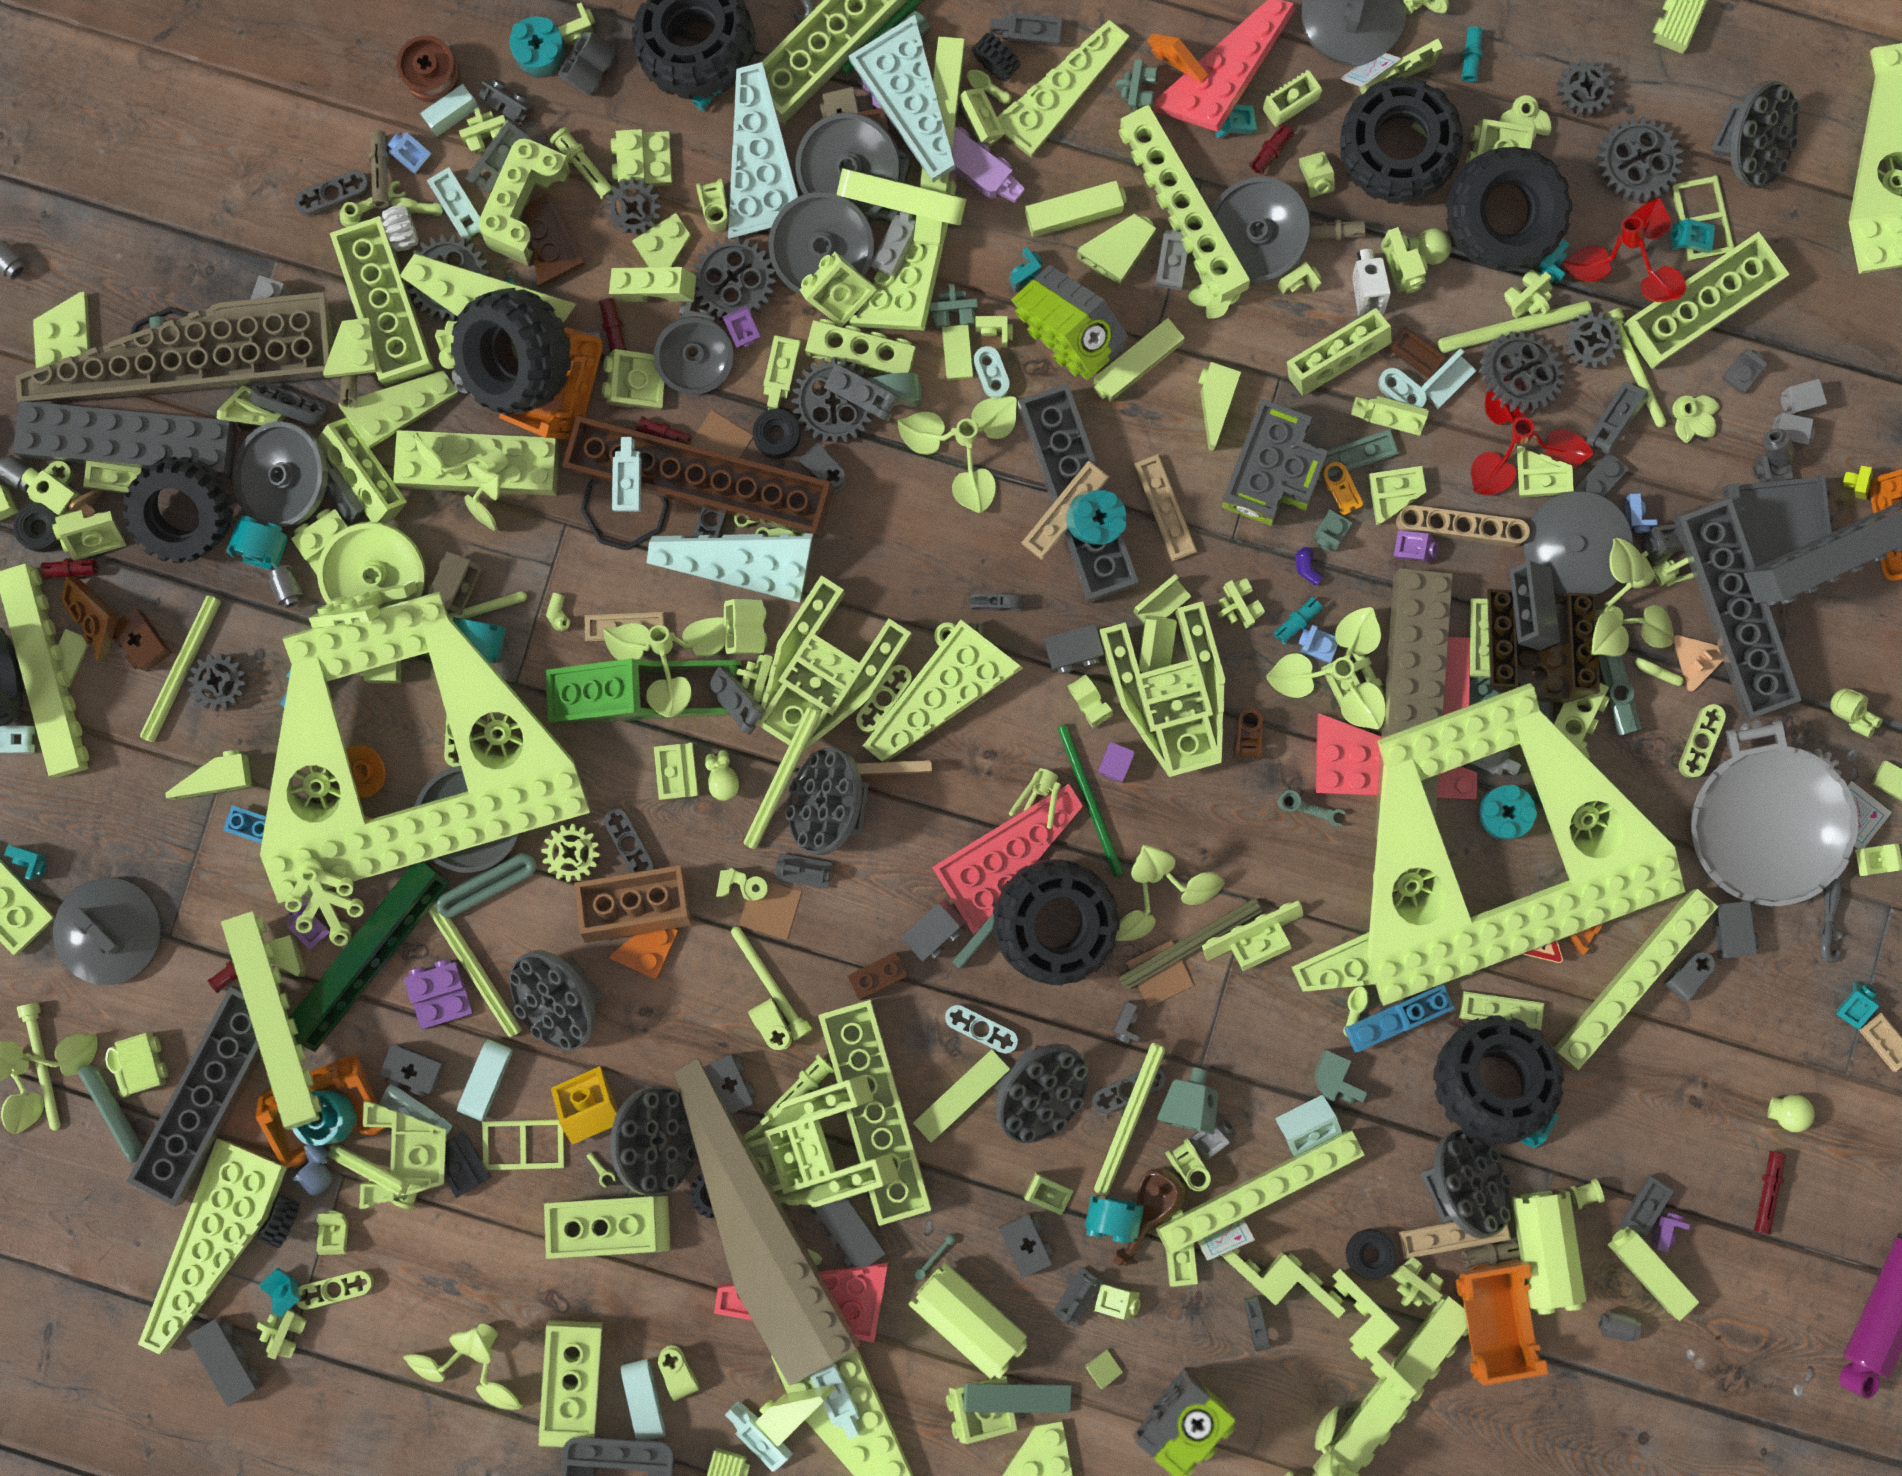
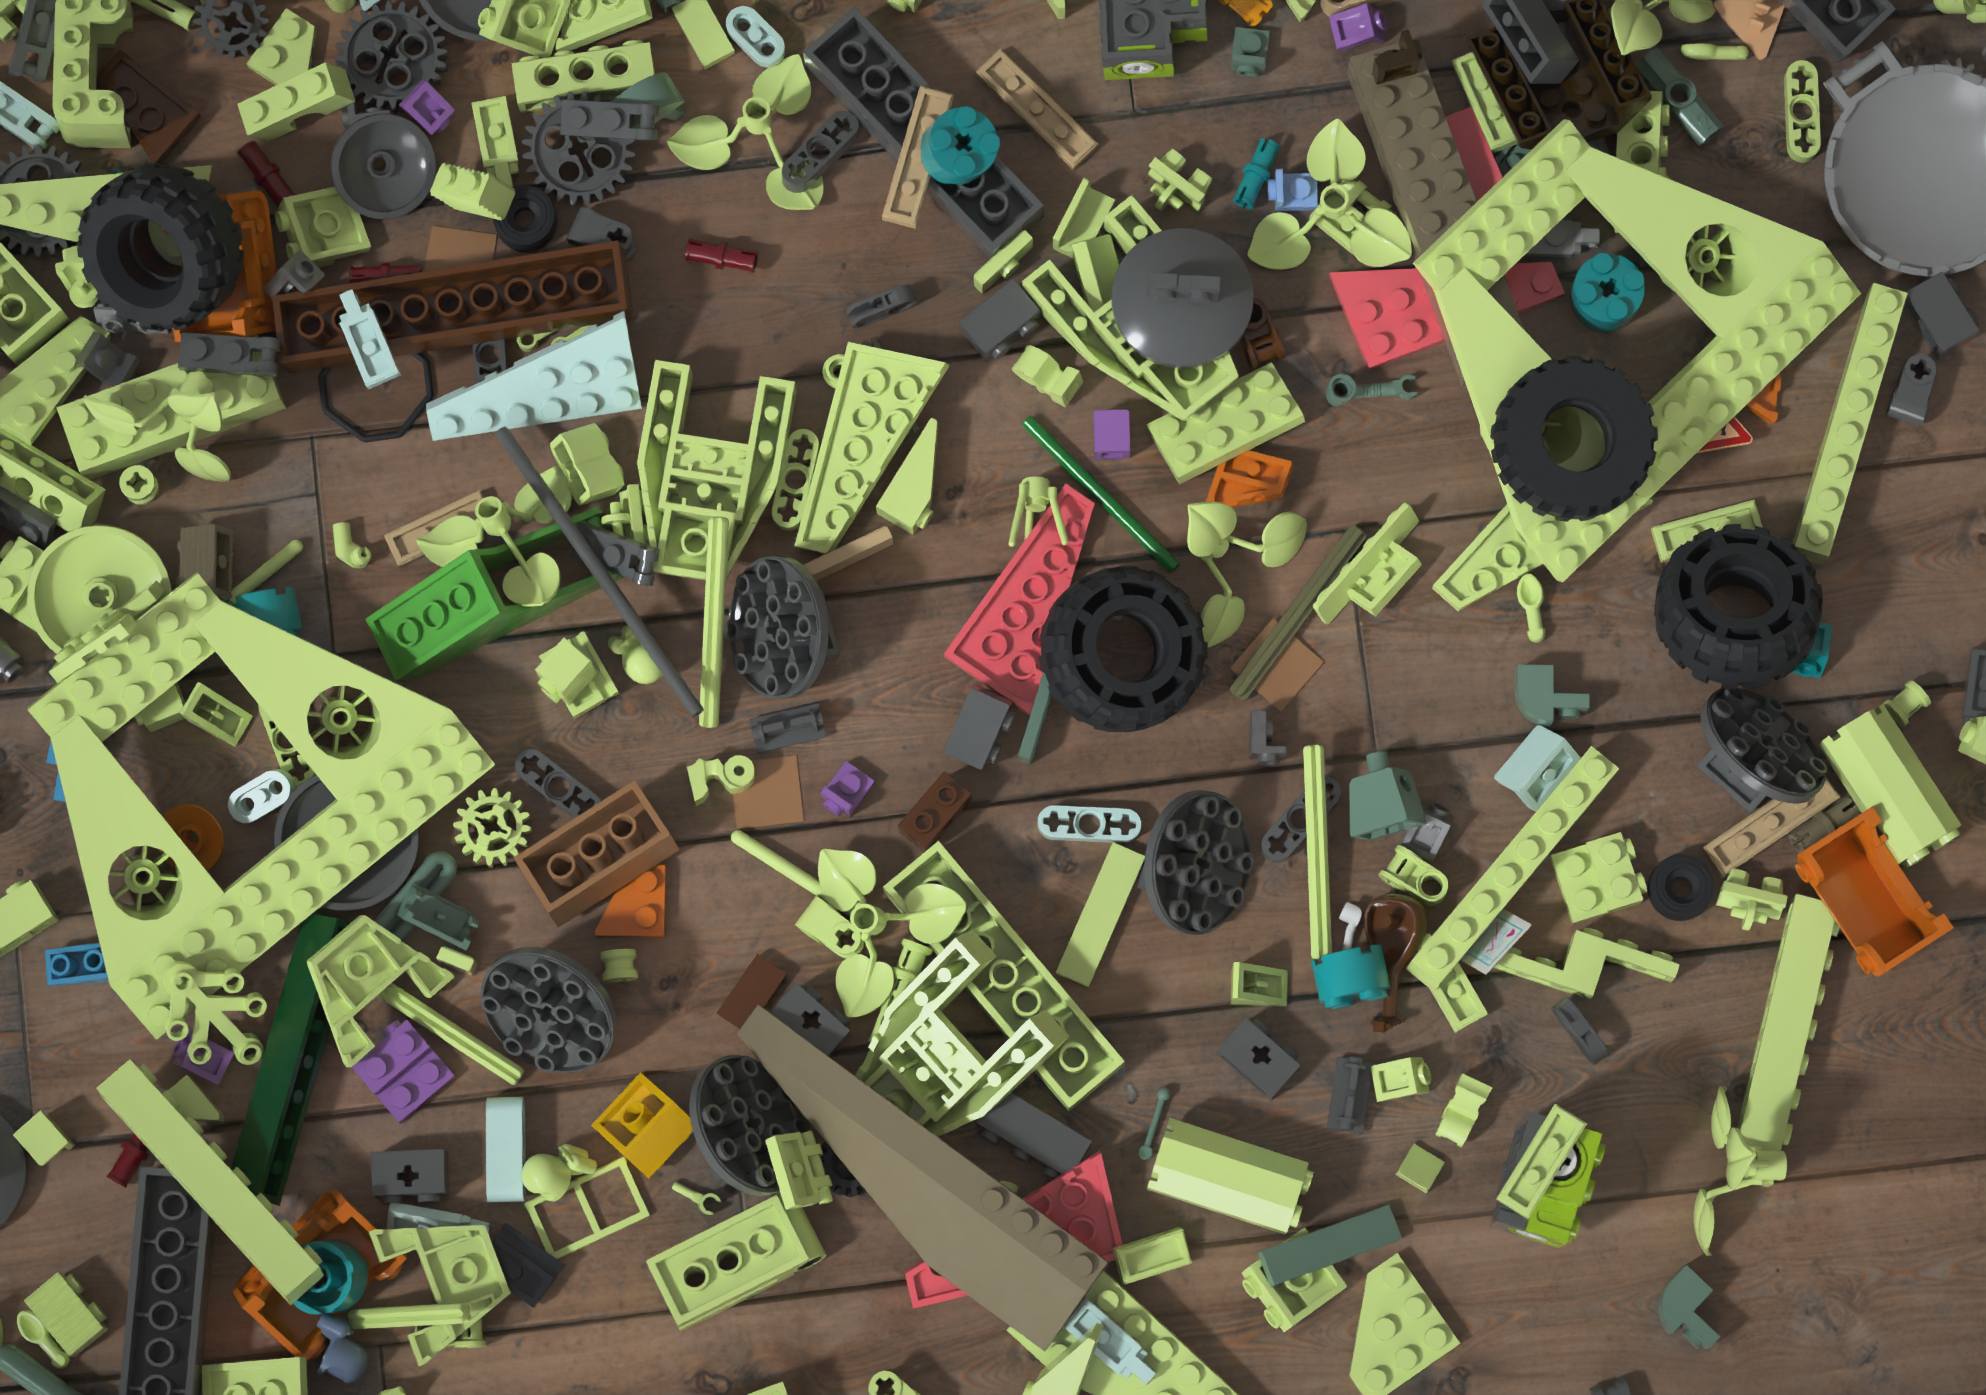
camera: 25 degrees left, 5 degrees down
dark purple arm [1295,547,1323,586] -> none
yellowish green bracket [1332,1269,1419,1401] -> none
dark azure slope [1344,984,1455,1053] -> none
none -> yellowish green panel [13,1110,75,1166]
none -> flat silver bracket [75,331,140,386]
none -> yellowish green wheel [119,465,159,505]
none -> dark grey plate [178,332,281,377]
none -> yellowish green slope [180,682,253,747]
none -> light aqua plate [228,769,295,823]
none -> flat silver bracket [262,250,325,298]
none -> yellowish green wing [306,915,454,1067]
none -> sand green hinge [396,882,479,951]
none -> yellowish green brick [430,163,515,220]
none -> yellowish green tile [436,946,478,976]
none -> dark grey piece [495,426,704,717]
none -> yellowish green piece [522,1144,597,1202]
none -> yellowish green brick [535,638,597,706]
none -> yellowish green wheel [600,949,638,983]
none -> dark red pin [685,238,758,273]
none -> reddish brown tile [717,954,787,1030]
none -> yellowish green plate [765,1131,833,1210]
none -> dark grey beam [782,111,859,193]
none -> yellowish green plant [818,849,967,1018]
none -> medium lavender bracket [820,761,875,817]
none -> yellowish green slope [876,418,938,535]
none -> yellowish green plate [974,229,1033,294]
none -> dark grey bracket [1111,228,1254,368]
none -> yellowish green tile [1112,1227,1192,1285]
none -> yellowish green plate [1146,362,1305,485]
none -> orange wing [1205,450,1294,508]
none -> white hand [1339,902,1362,951]
none -> dark brown bracket [1372,30,1422,85]
none -> yellowish green leg [1435,1073,1492,1147]
none -> black tyre [1490,356,1658,522]
none -> yellowish green tile [1496,1104,1587,1219]
none -> yellowish green plate [1550,832,1647,925]

